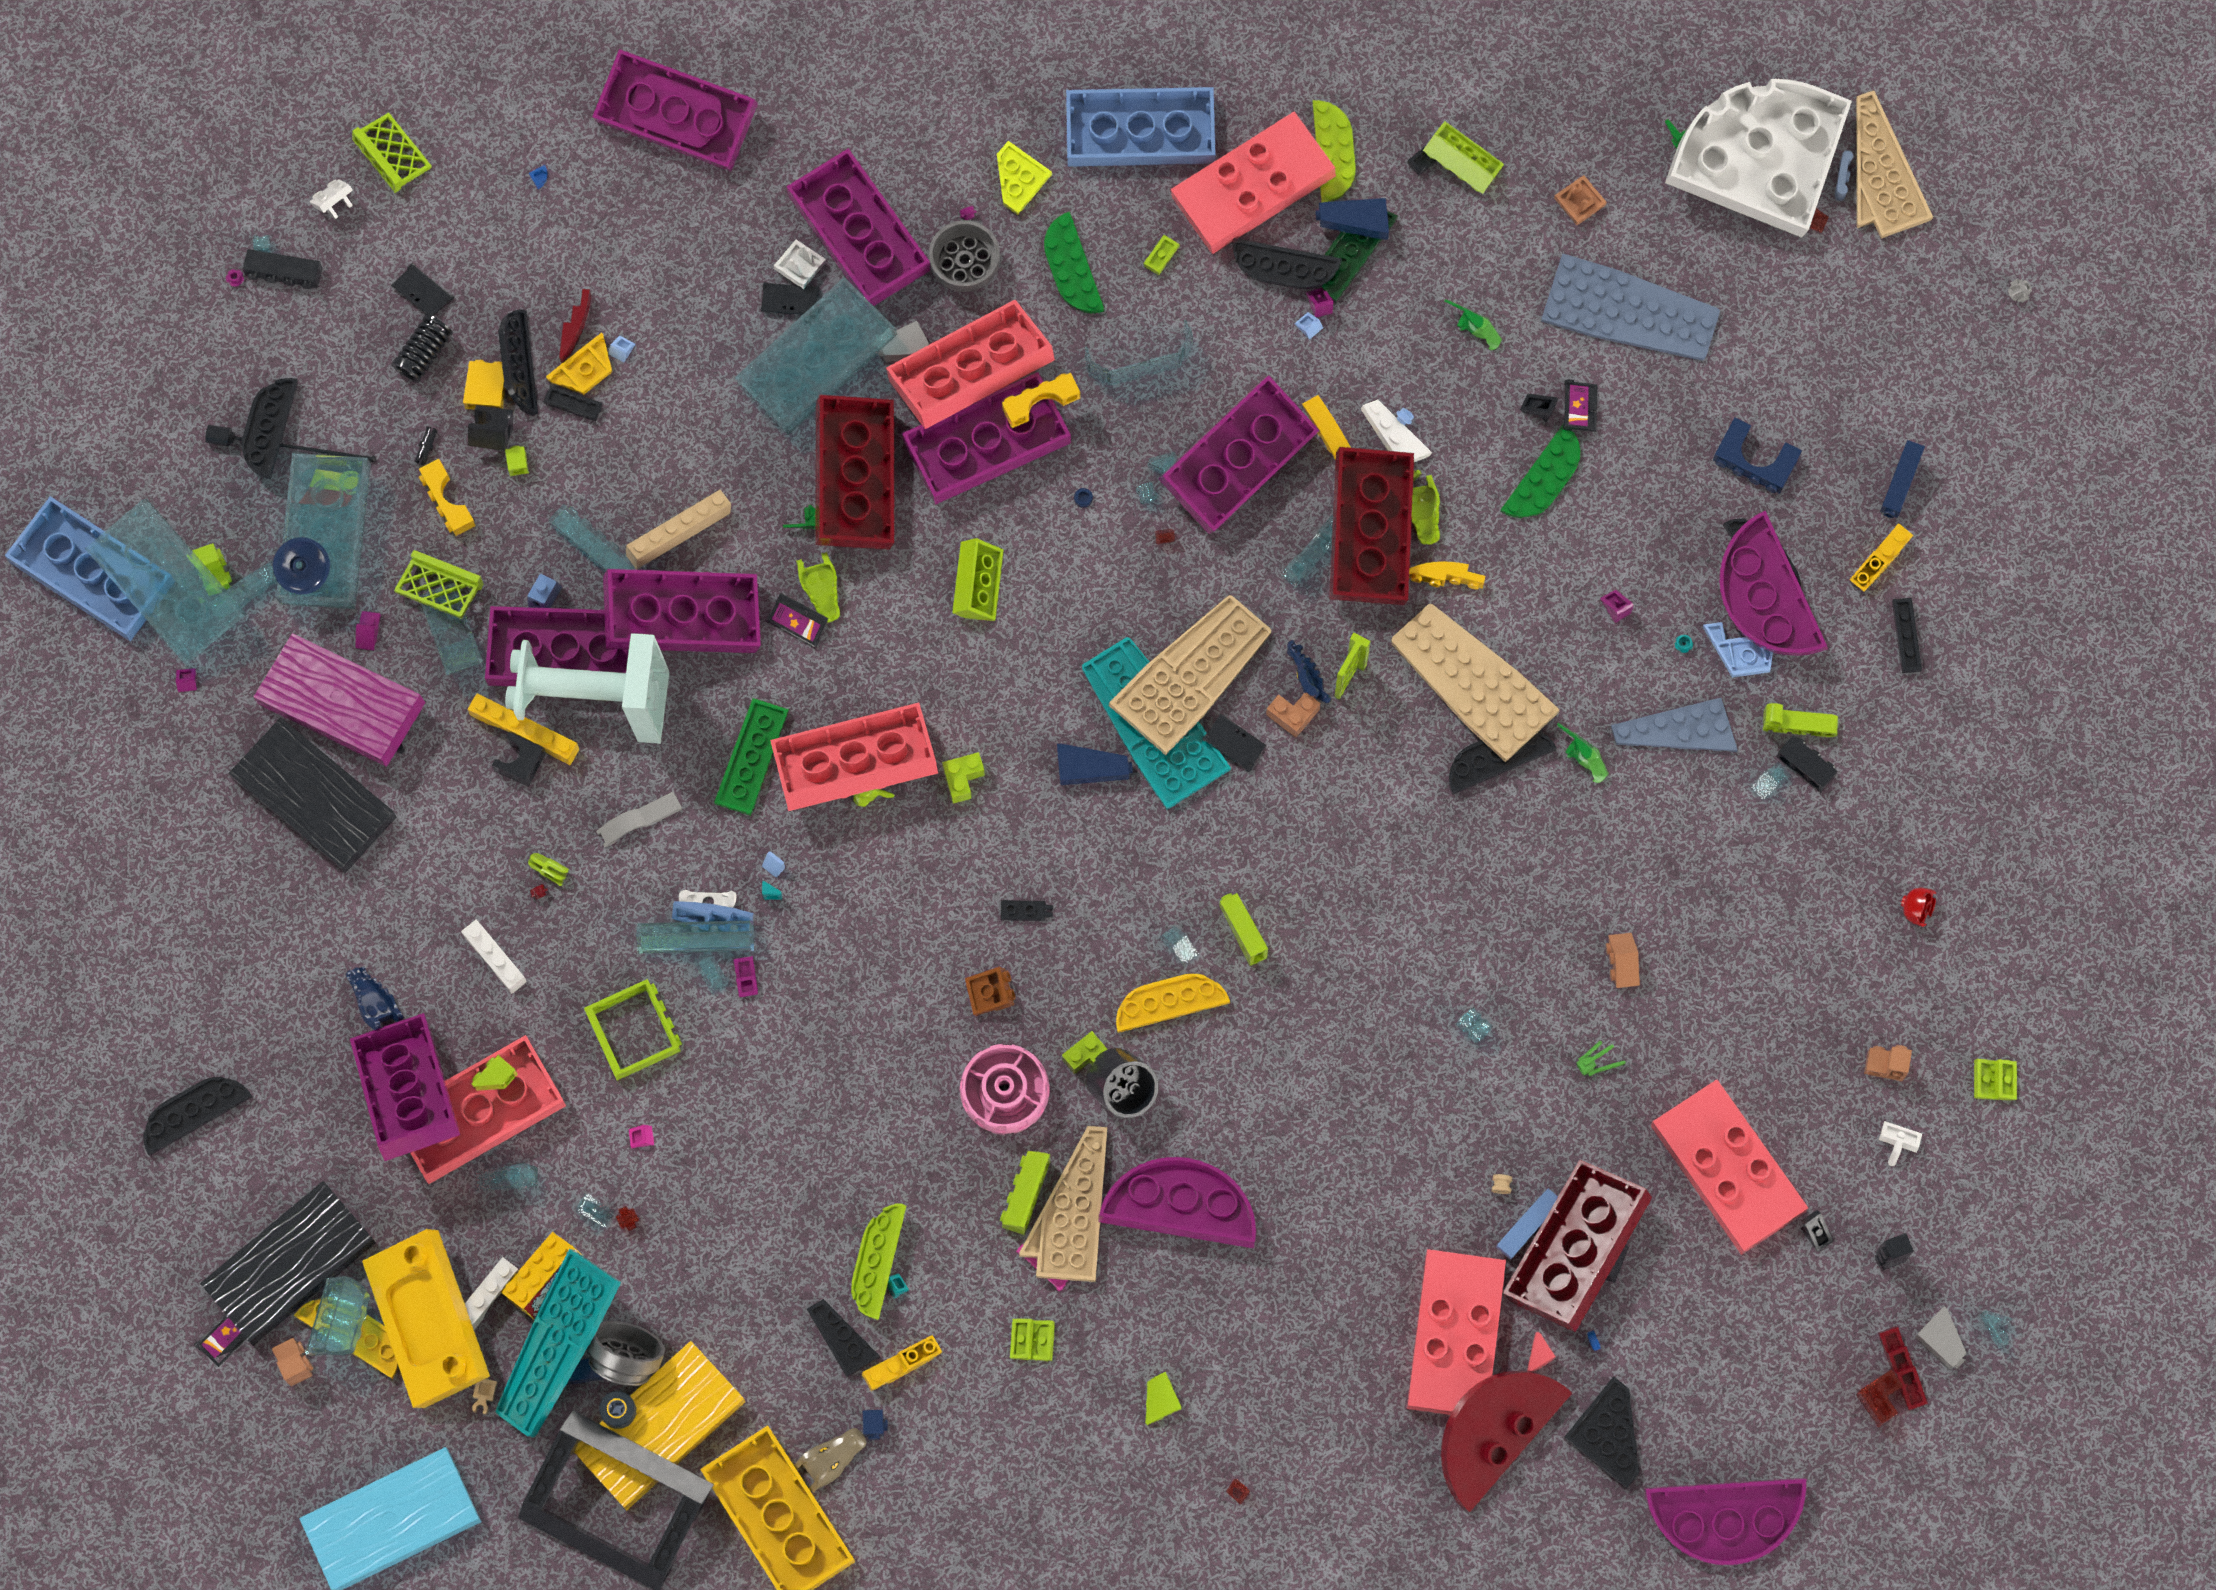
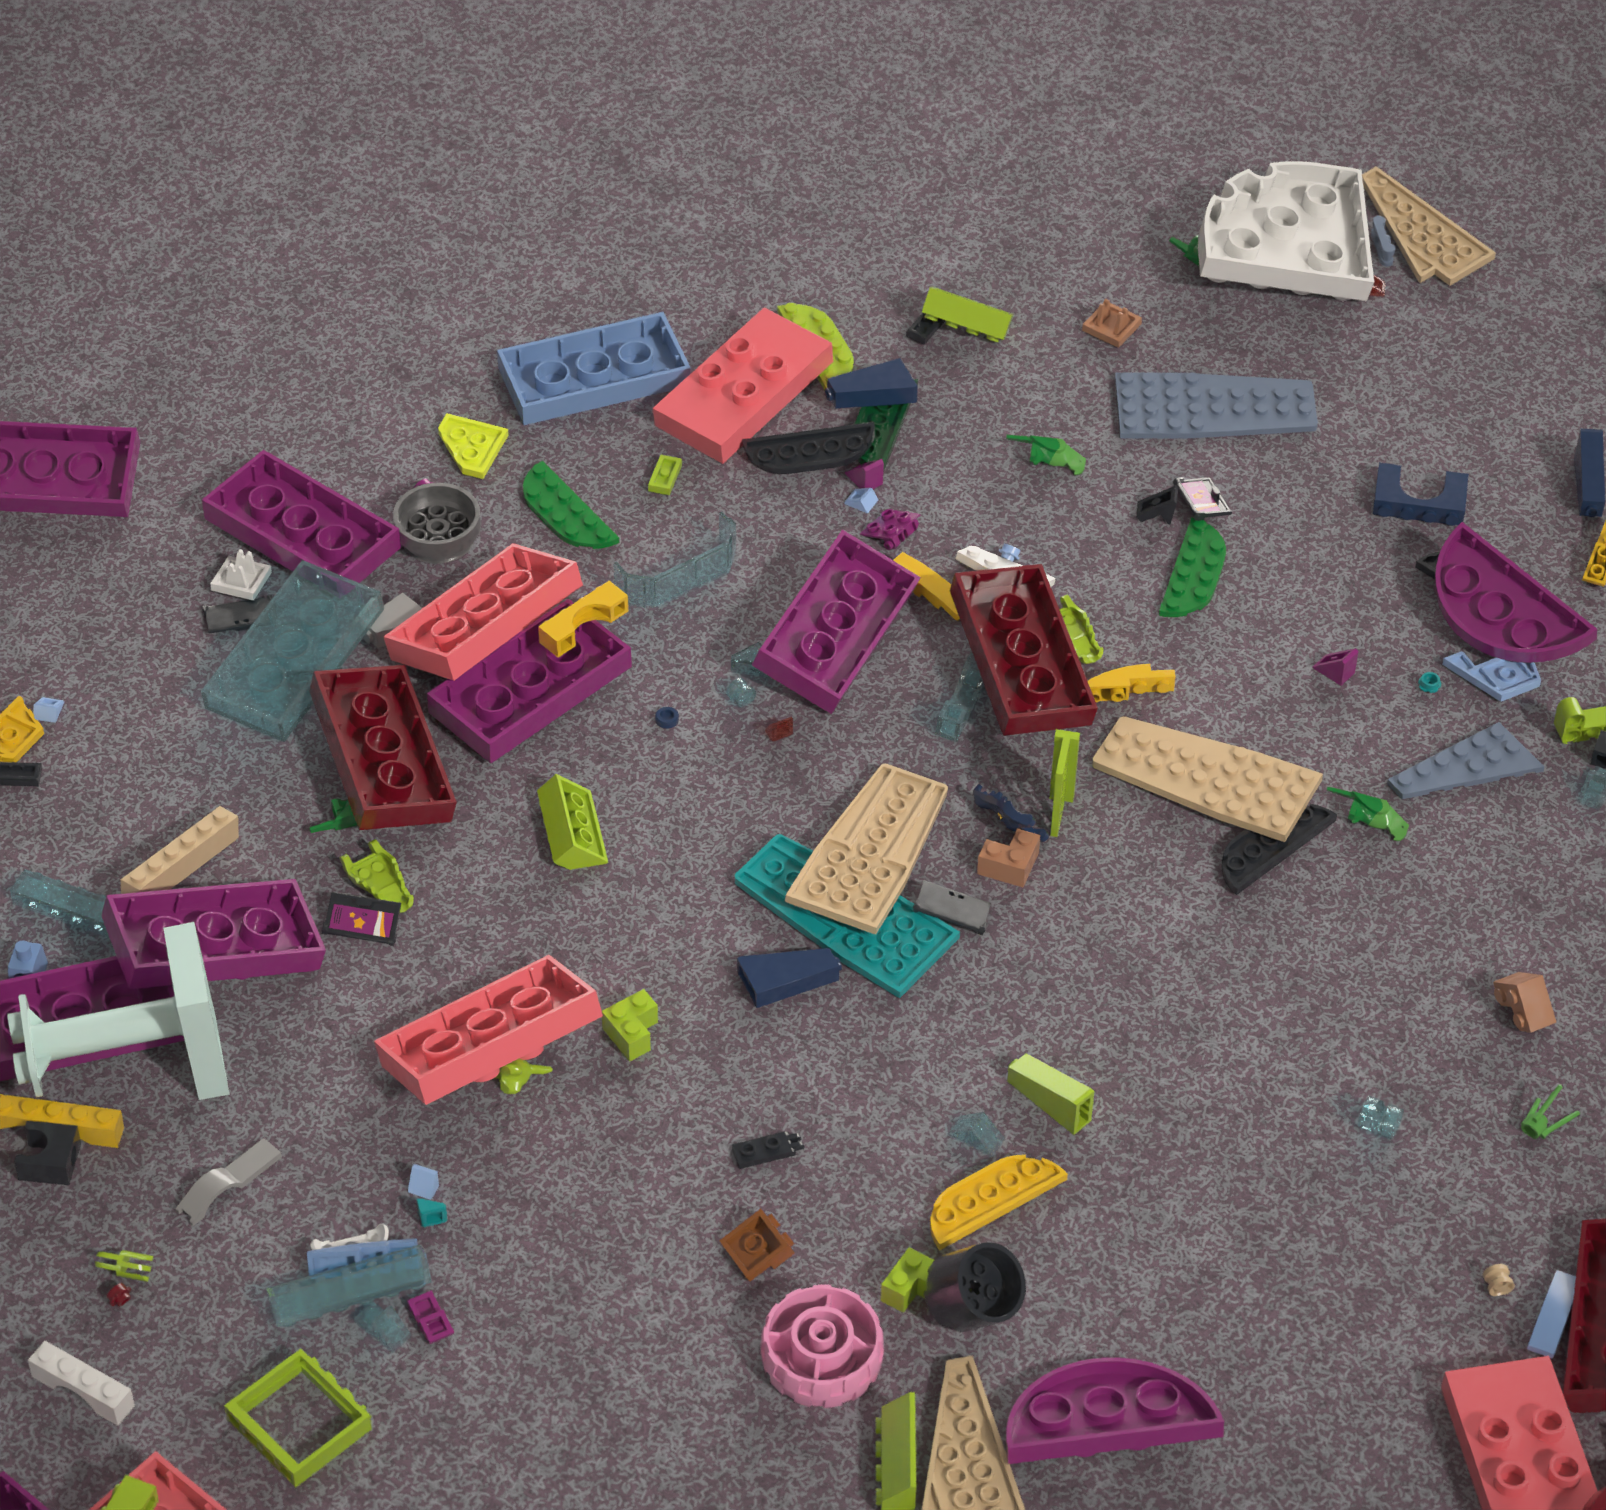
camera: 20 degrees left, 25 degrees down
green plate [714,698,789,816] -> none
none -> magenta hinge [860,509,921,550]

